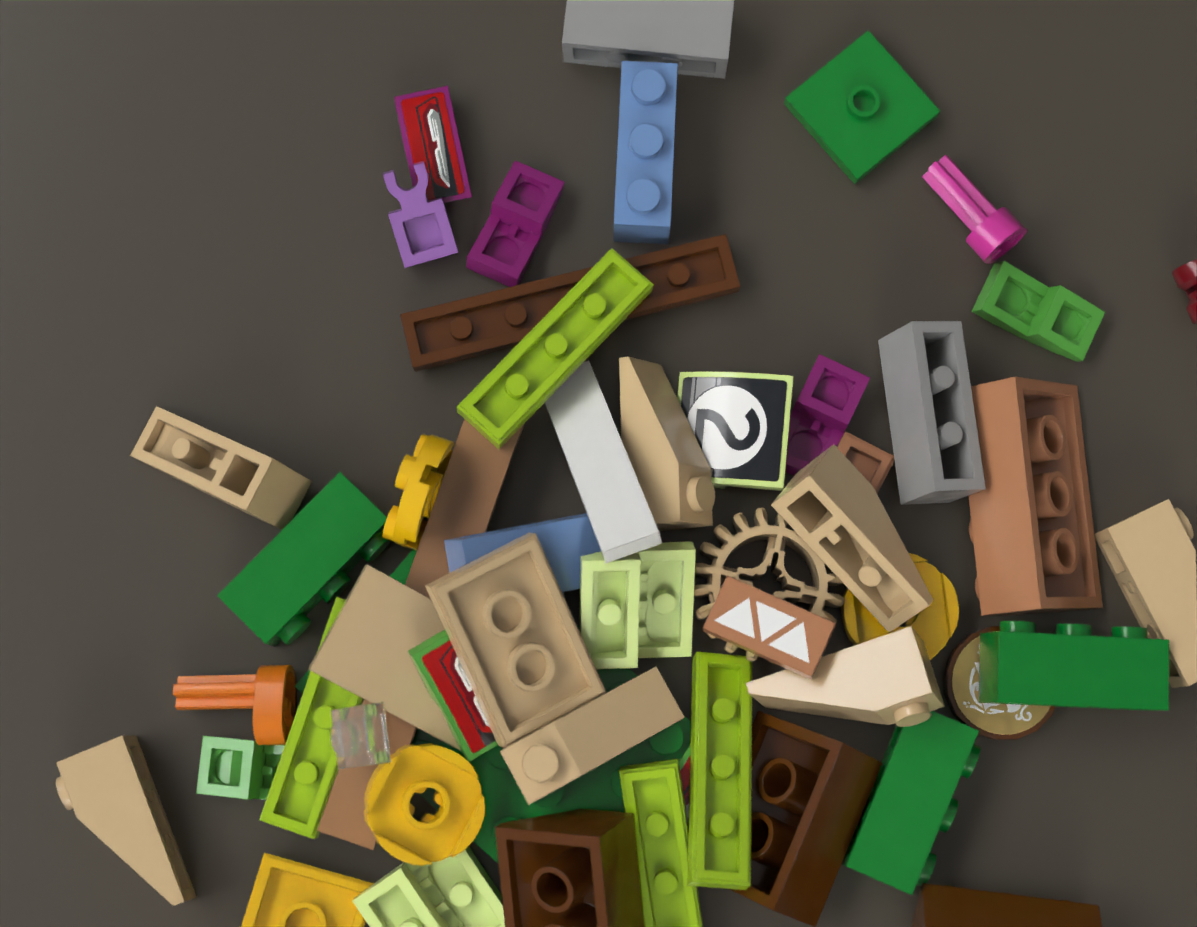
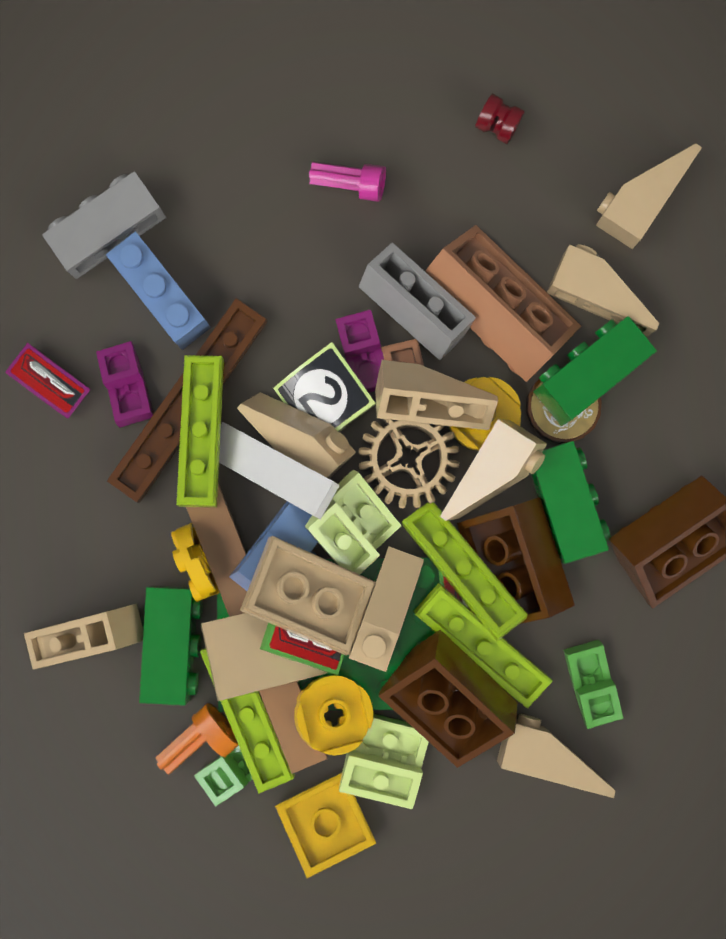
camera: 35 degrees left, 5 degrees up
tan slope [56,735,197,906] -> none
clear plate [331,702,391,769] -> none
medium lavender plate [383,161,458,268] -> none
nougat tile [703,575,836,680] -> none
green plate [784,30,940,185] -> none
bright green slope [971,261,1105,362] -> none

